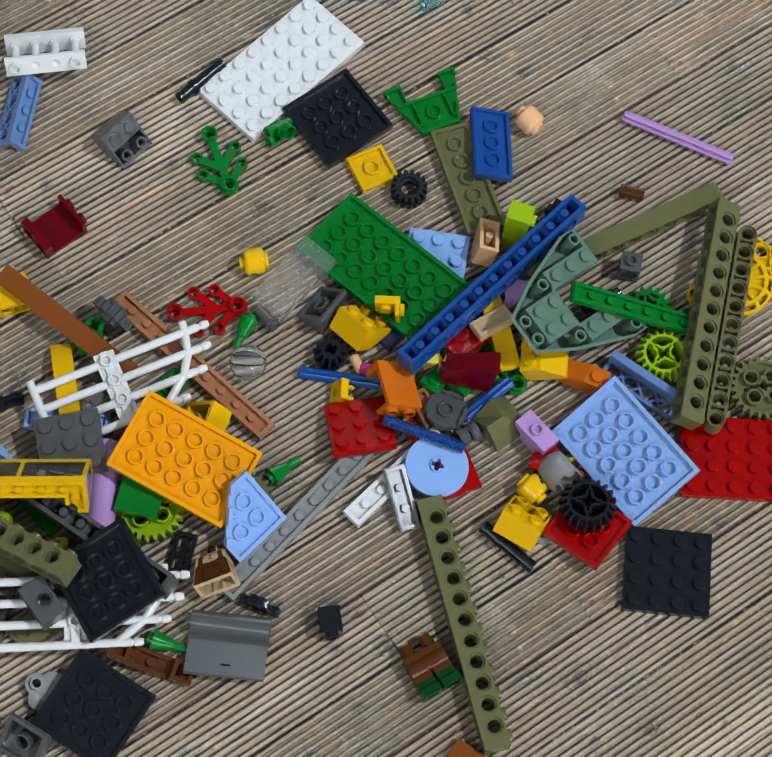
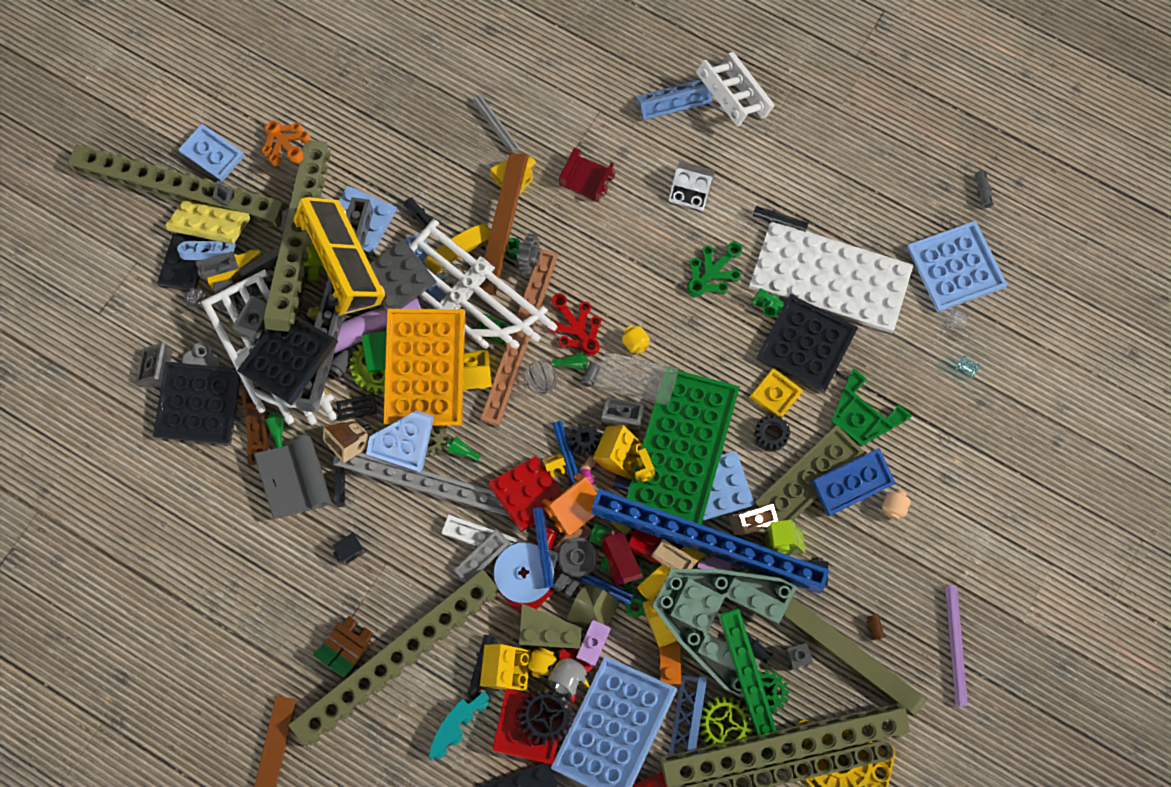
camera: 70 degrees right, 5 degrees up
none -> teal slope [429,691,490,761]
none -> olive wedge [519,604,581,650]

